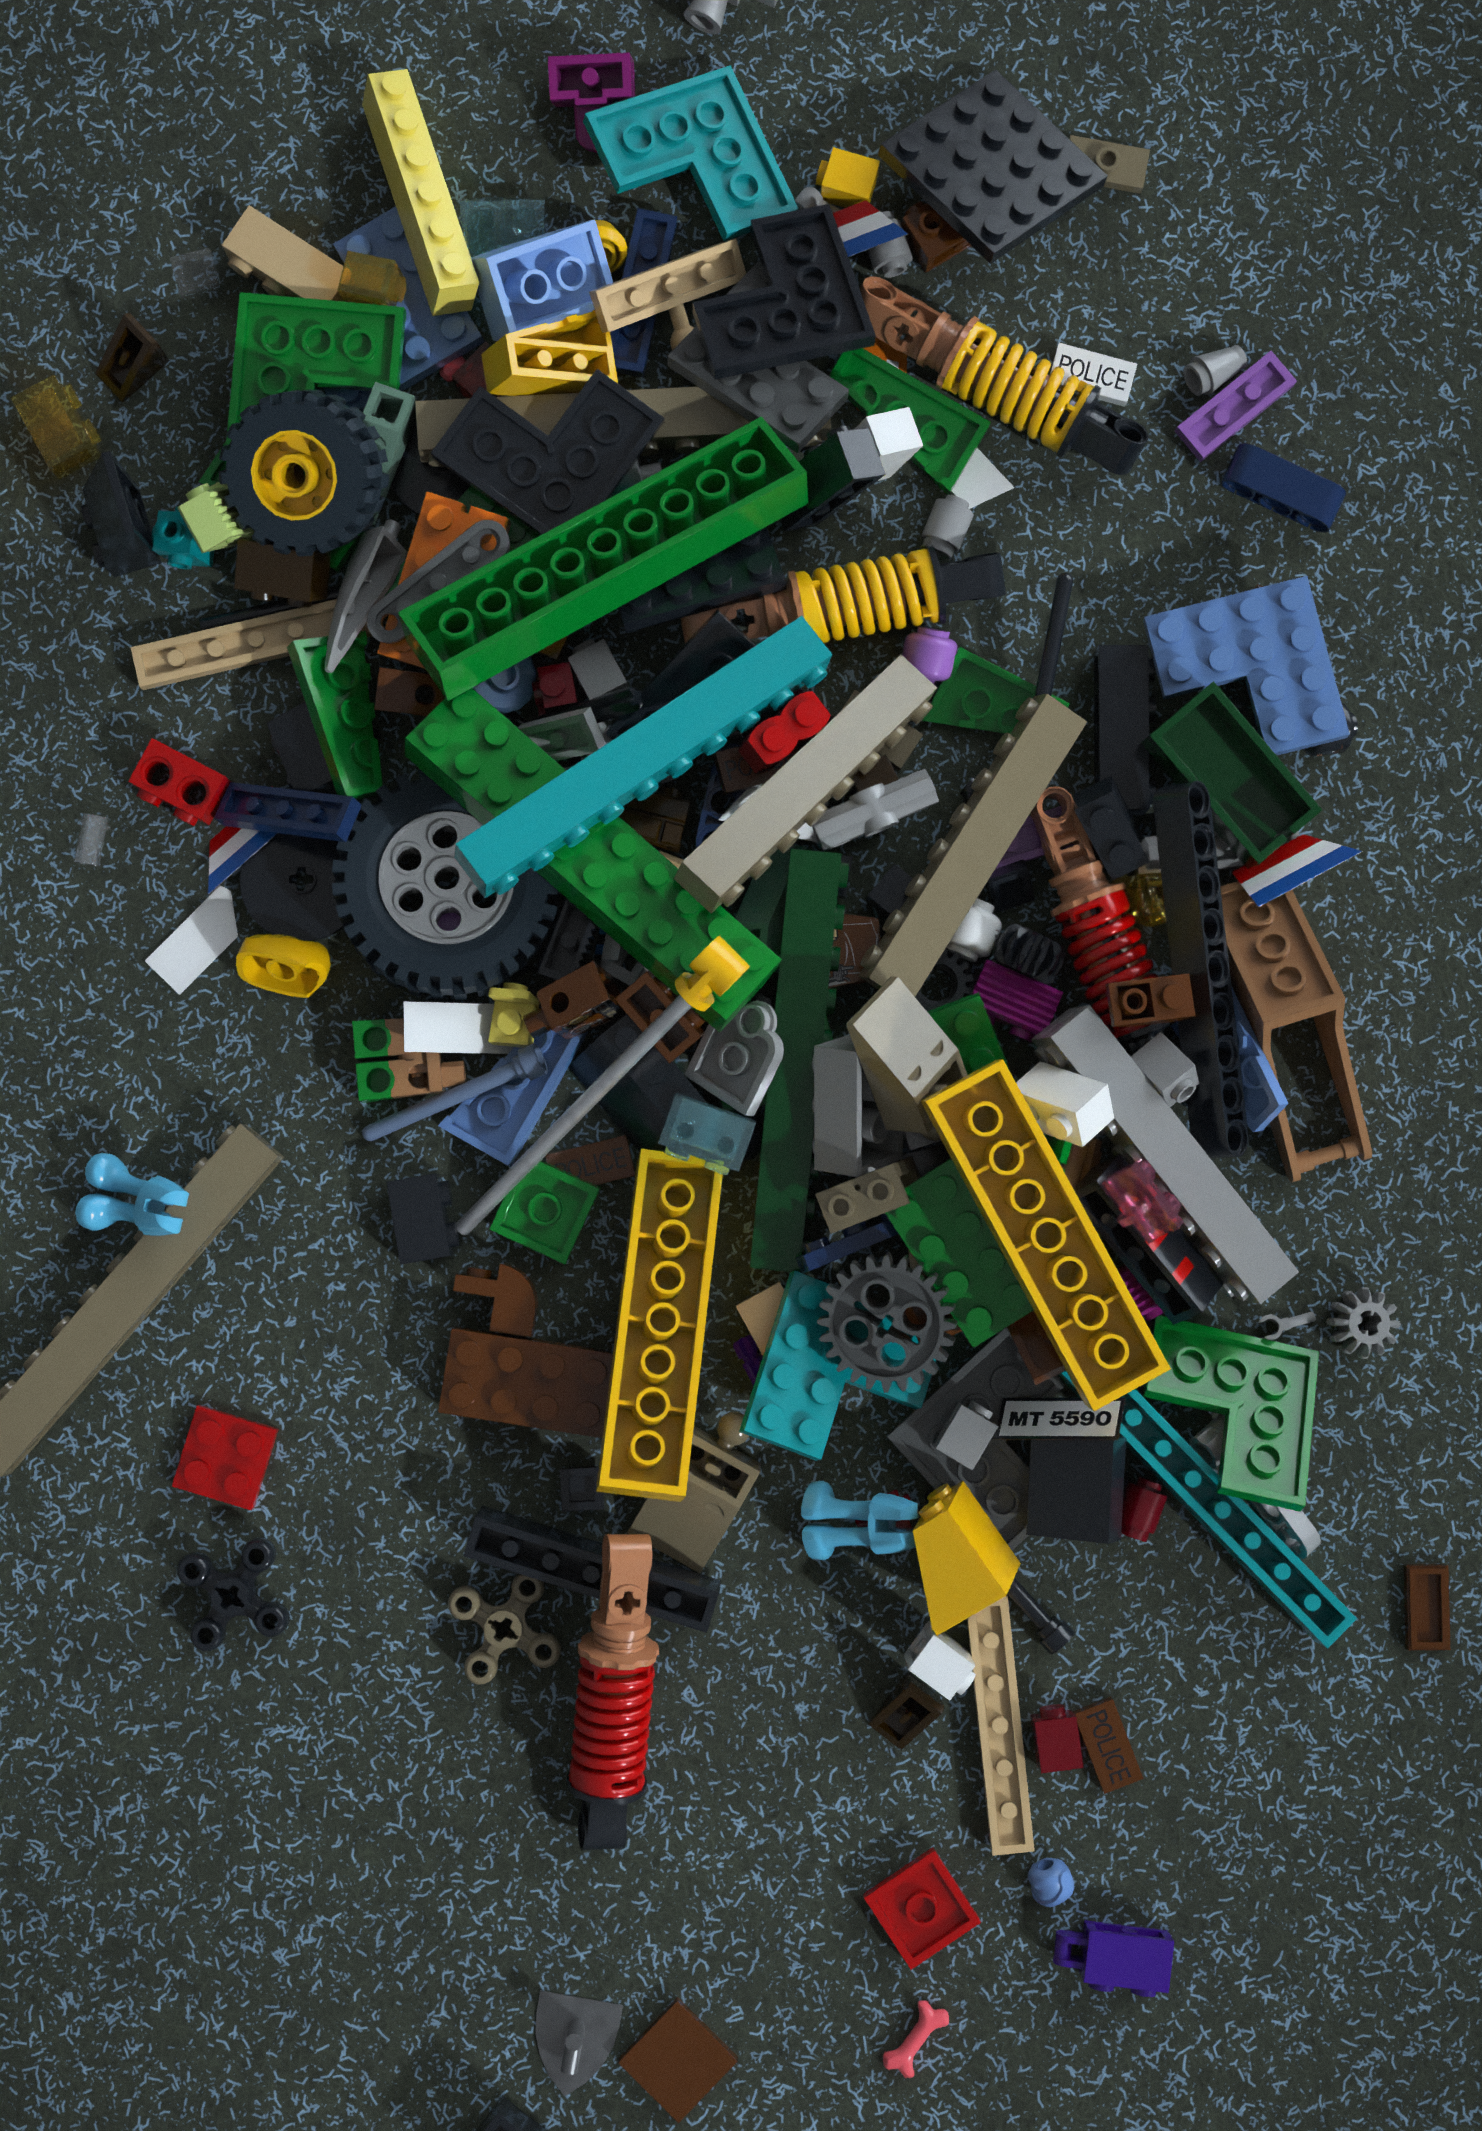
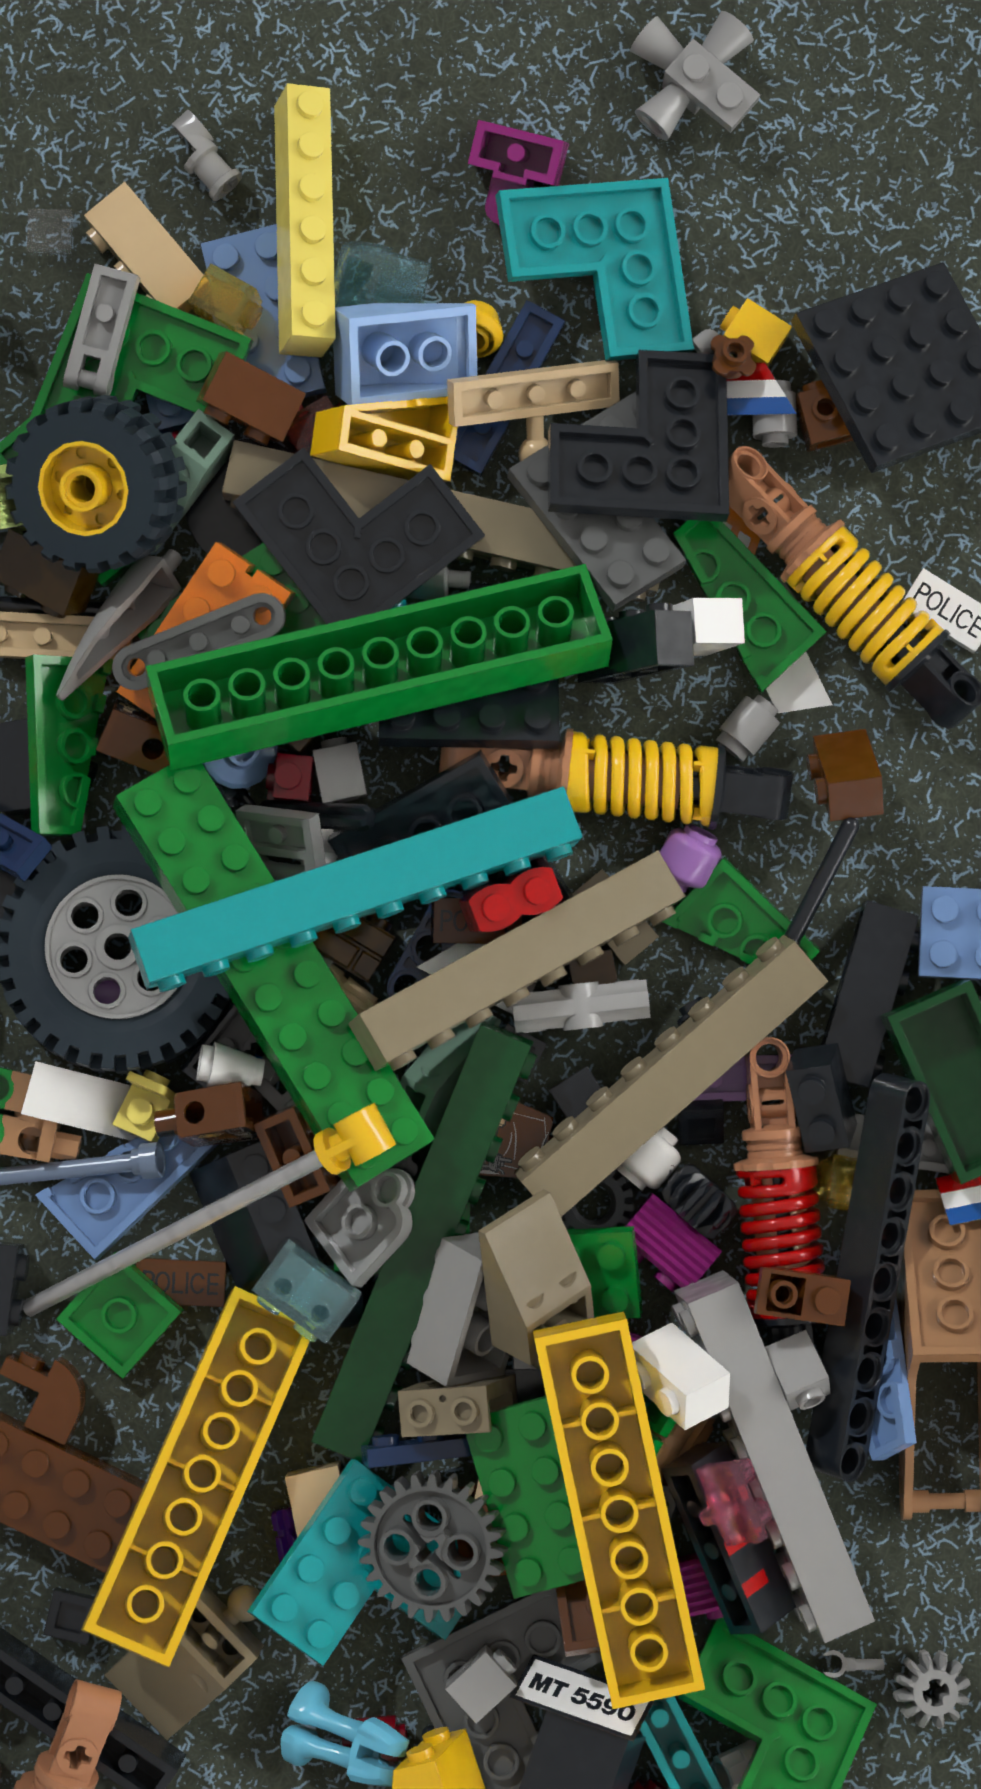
camera: 20 degrees right, 0 degrees up
none -> light grey plate [63,264,140,396]
none -> light grey connector [171,110,242,201]
none -> reddish brown brick [196,351,306,446]
none -> white cone [196,1042,265,1087]
none -> reddish brown plate [710,335,756,379]
none -> reddish brown brick [806,729,884,822]

